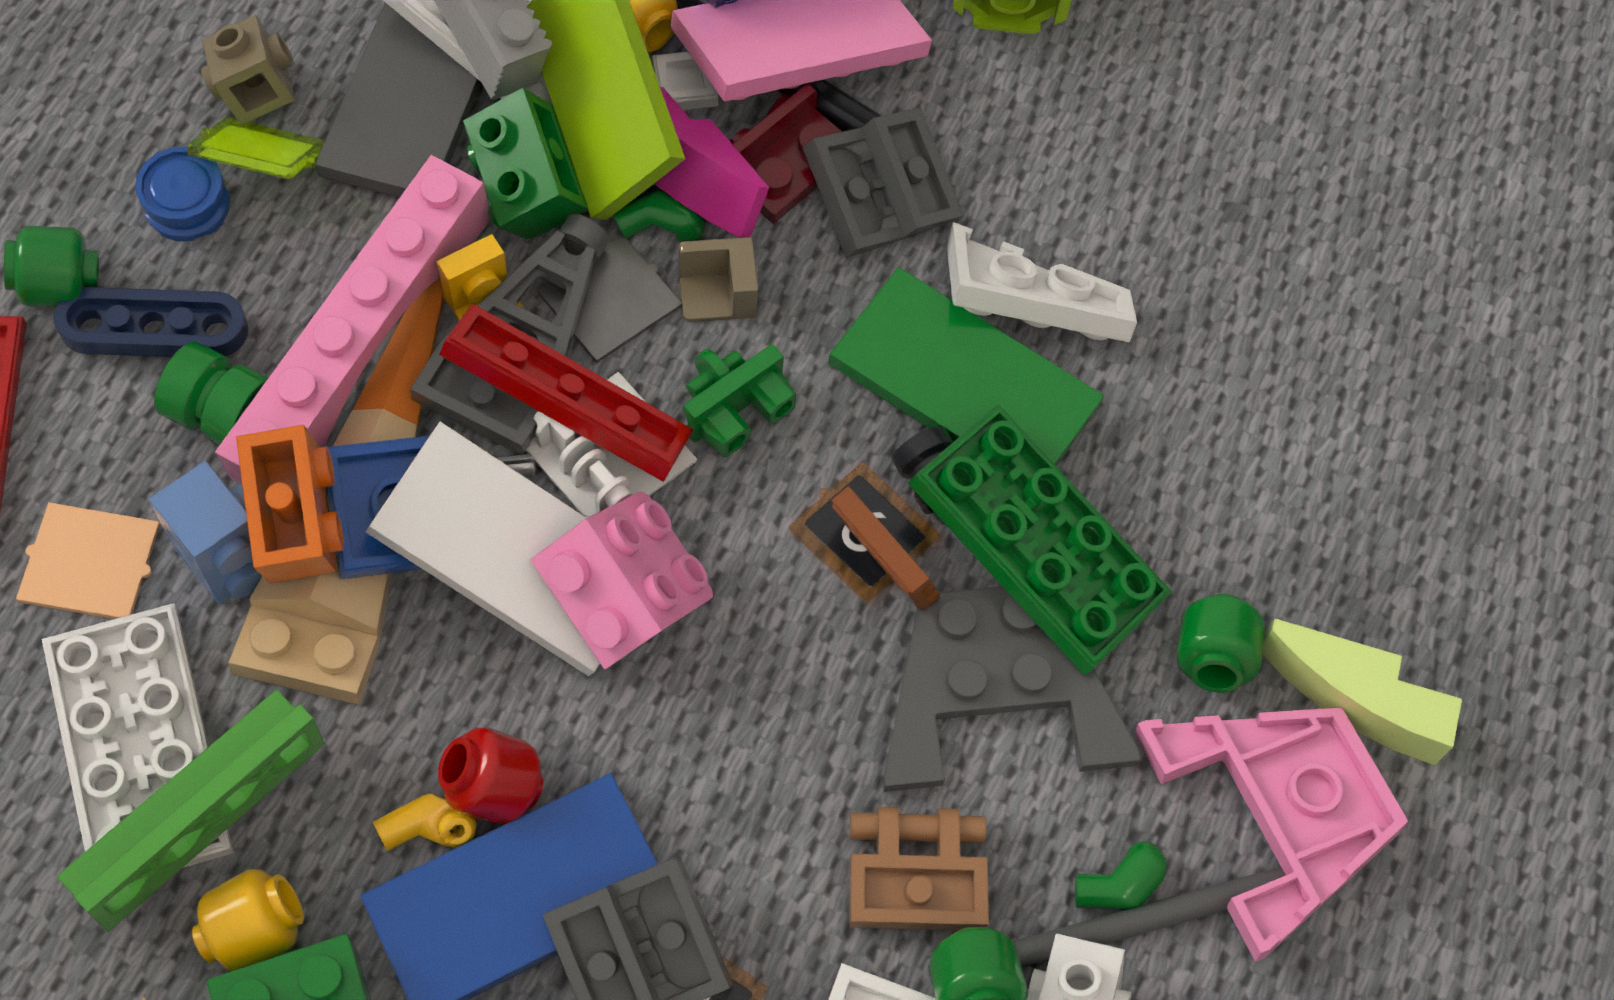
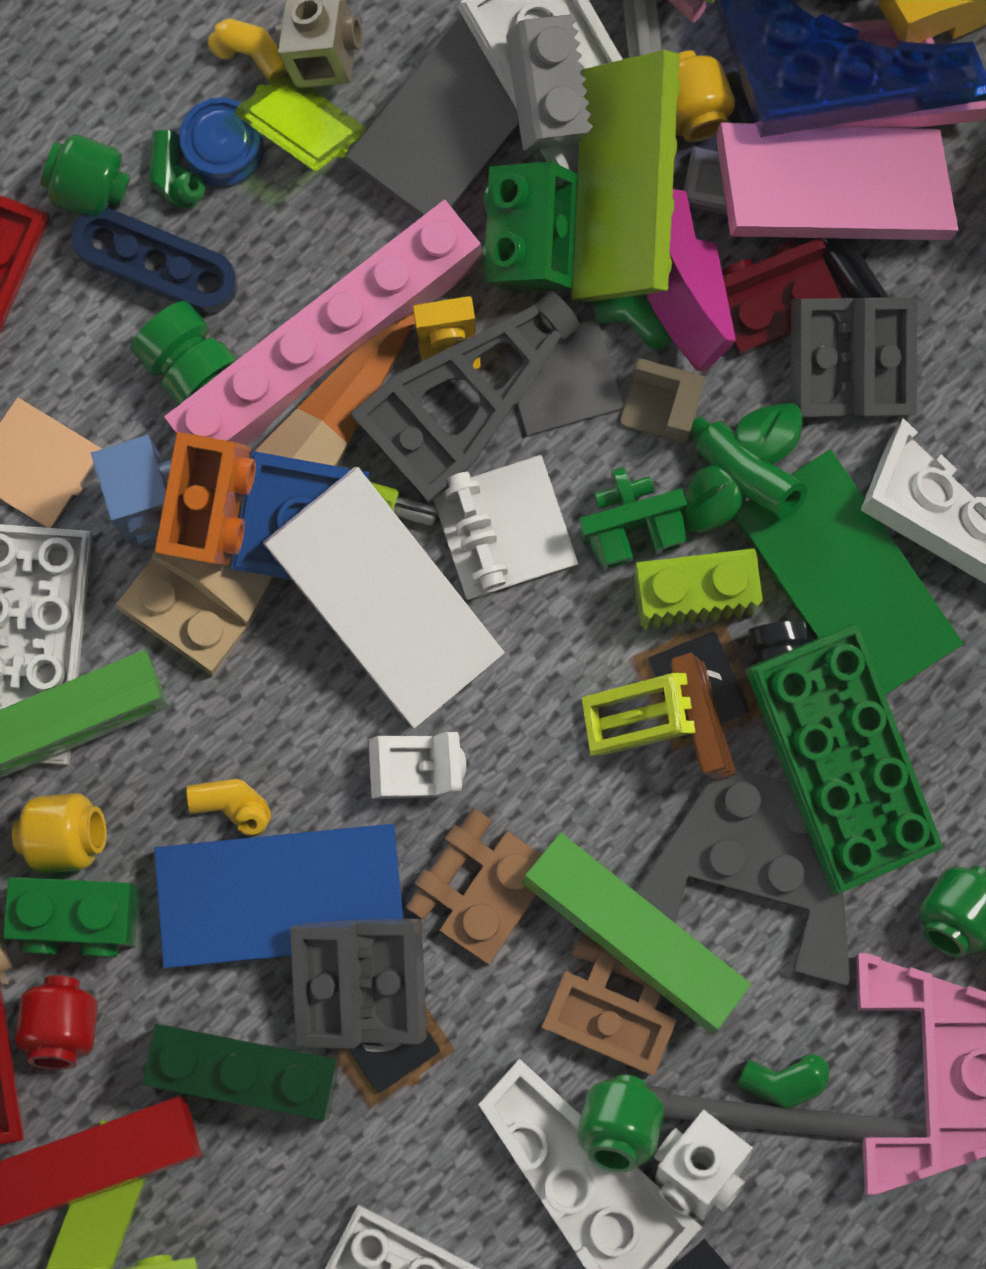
camera: 30 degrees right, 15 degrees up
red head [438,728,543,825] -> none
red tile [439,303,694,482] -> none
bright pink bracket [530,491,713,670] -> none
none -> green arm [149,130,206,209]
none -> yellow arm [208,18,288,83]
none -> white bracket [368,732,466,799]
none -> medium nougat plate [405,808,542,965]
none -> bright green tile [521,832,752,1035]
none -> neon yellow tile [581,673,696,756]
none -> lime brick [633,548,763,630]
none -> green plant [684,403,807,534]

